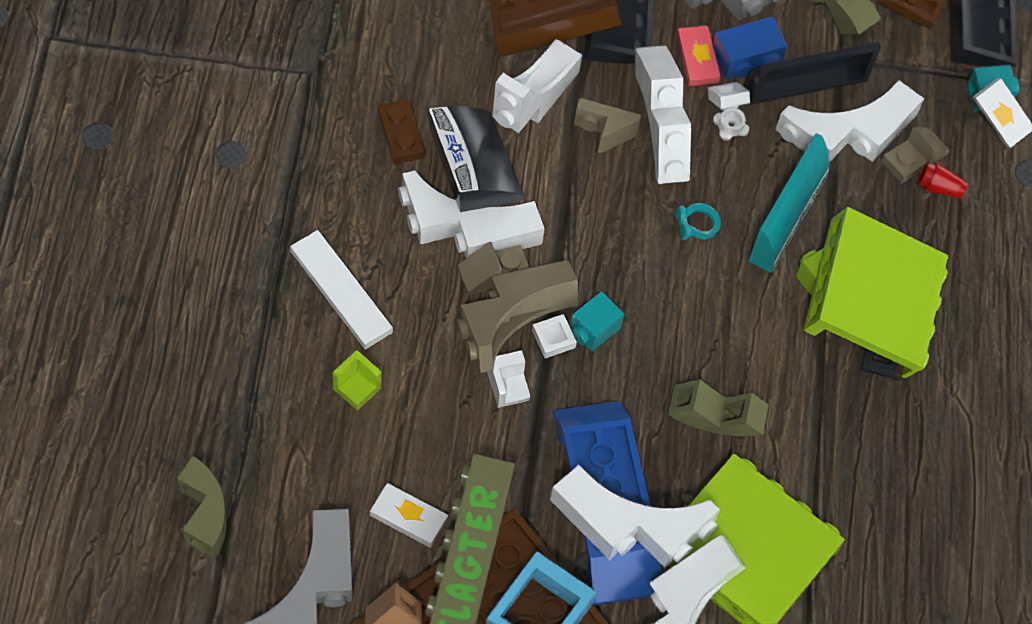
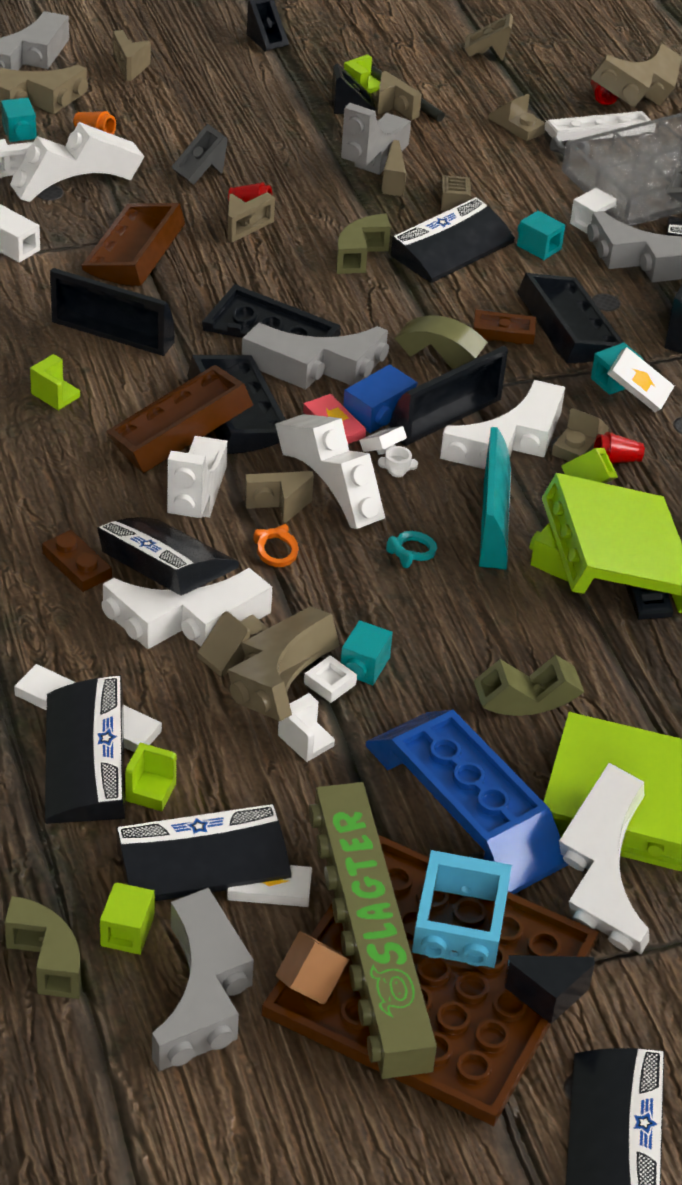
camera: 20 degrees left, 20 degrees down
white arch [550,465,720,567] -> none
none -> black slope [45,675,125,824]
none -> lime panel [100,883,155,955]
none -> black slope [116,804,291,901]
none -> orange piece [253,524,299,567]
none -> lime panel [561,448,618,483]

